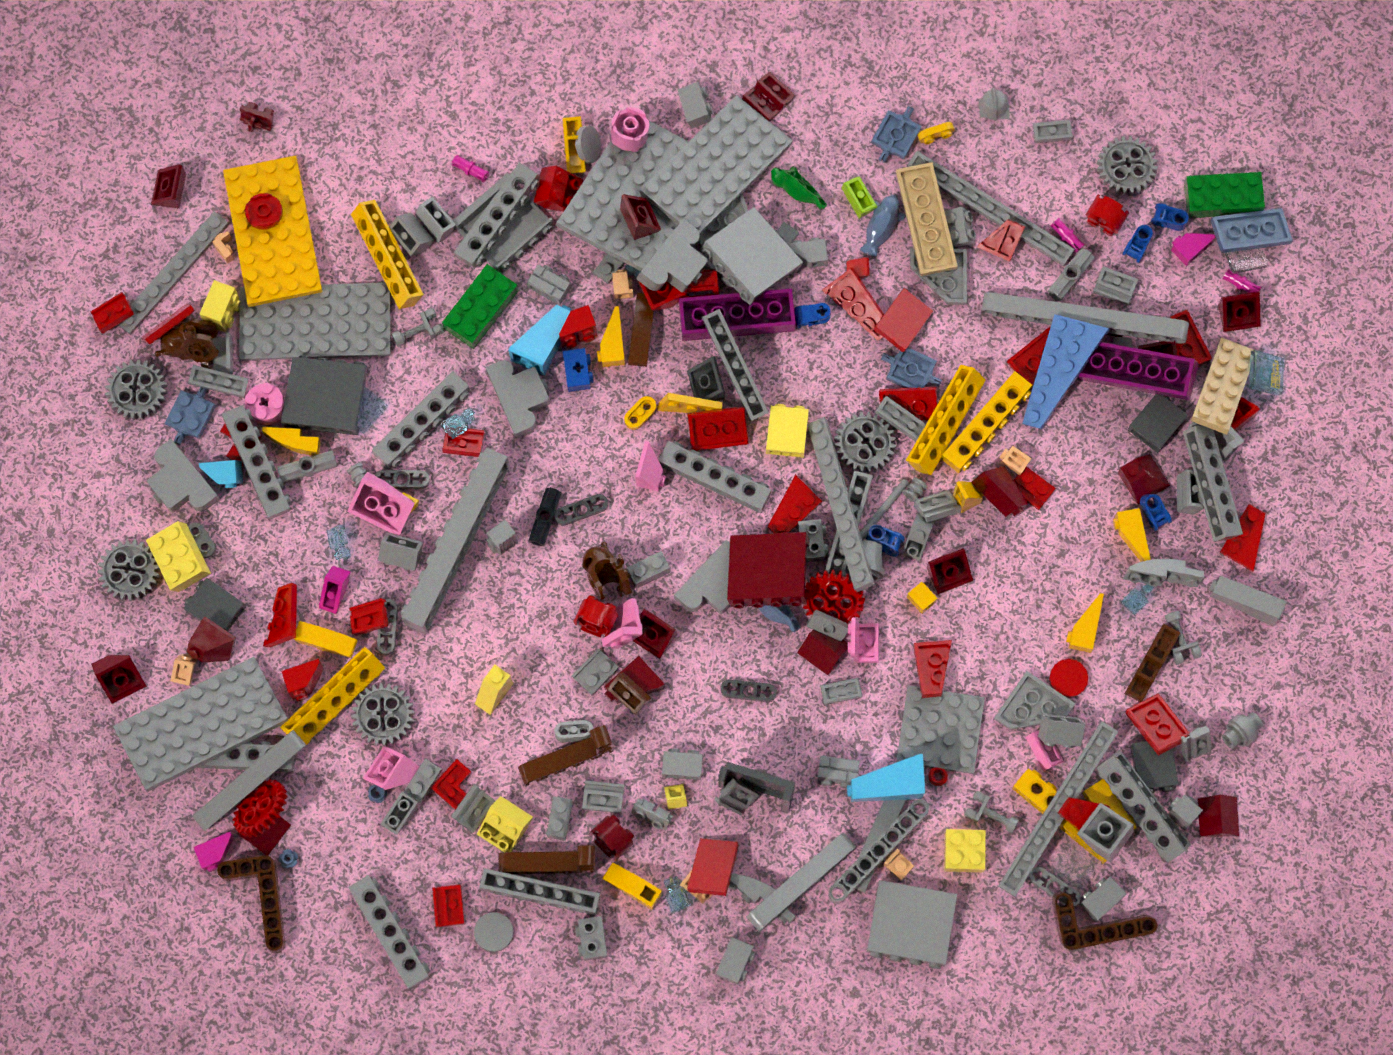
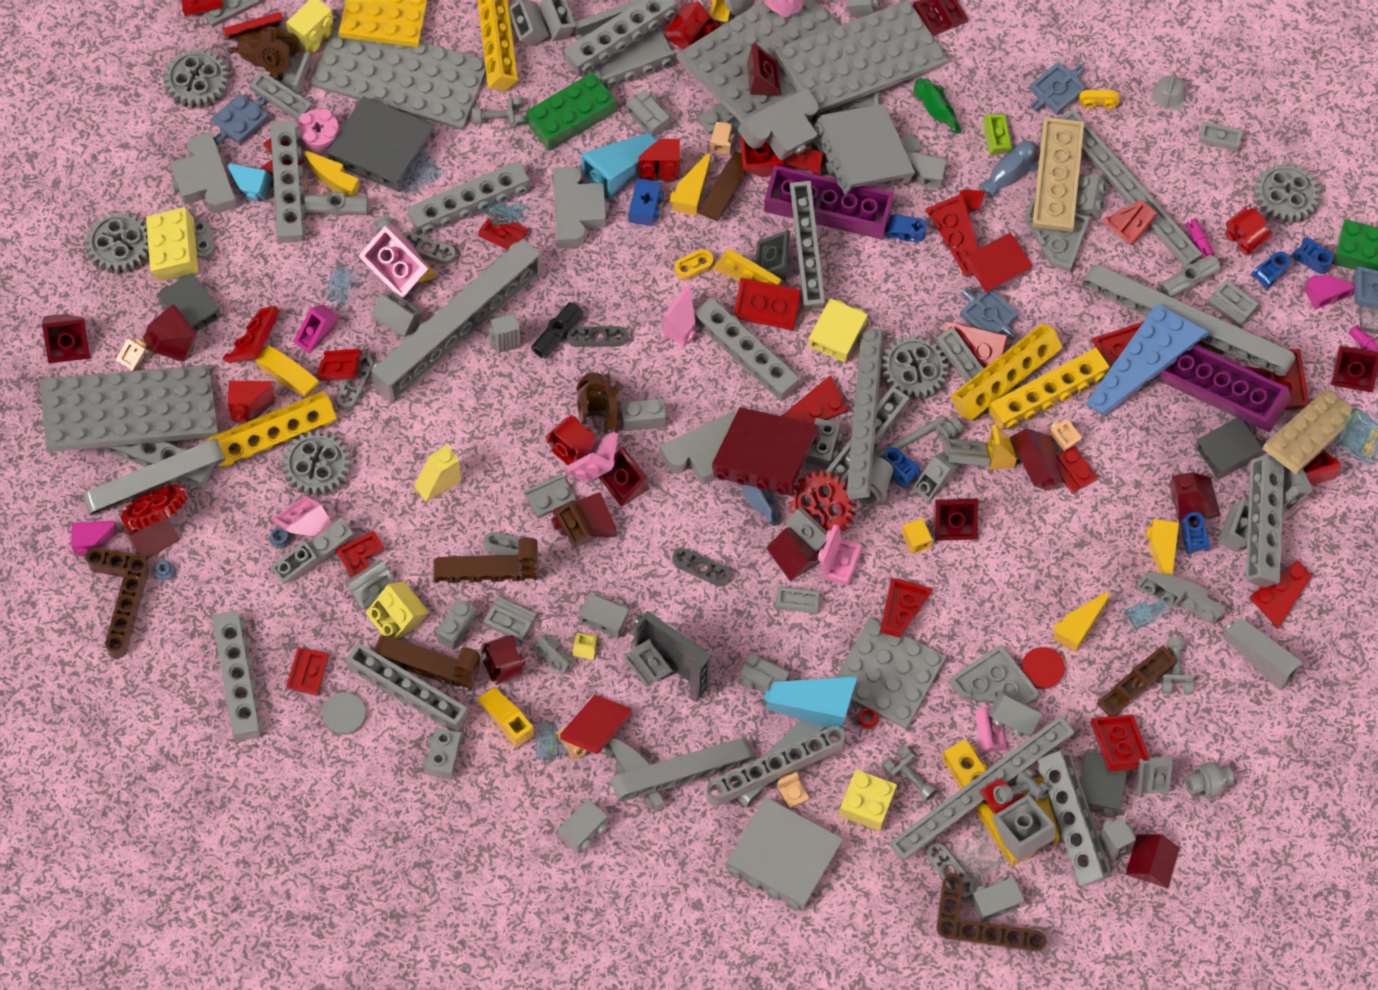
camera: 15 degrees right, 10 degrees down
none -> light grey bar [993,769,1050,804]

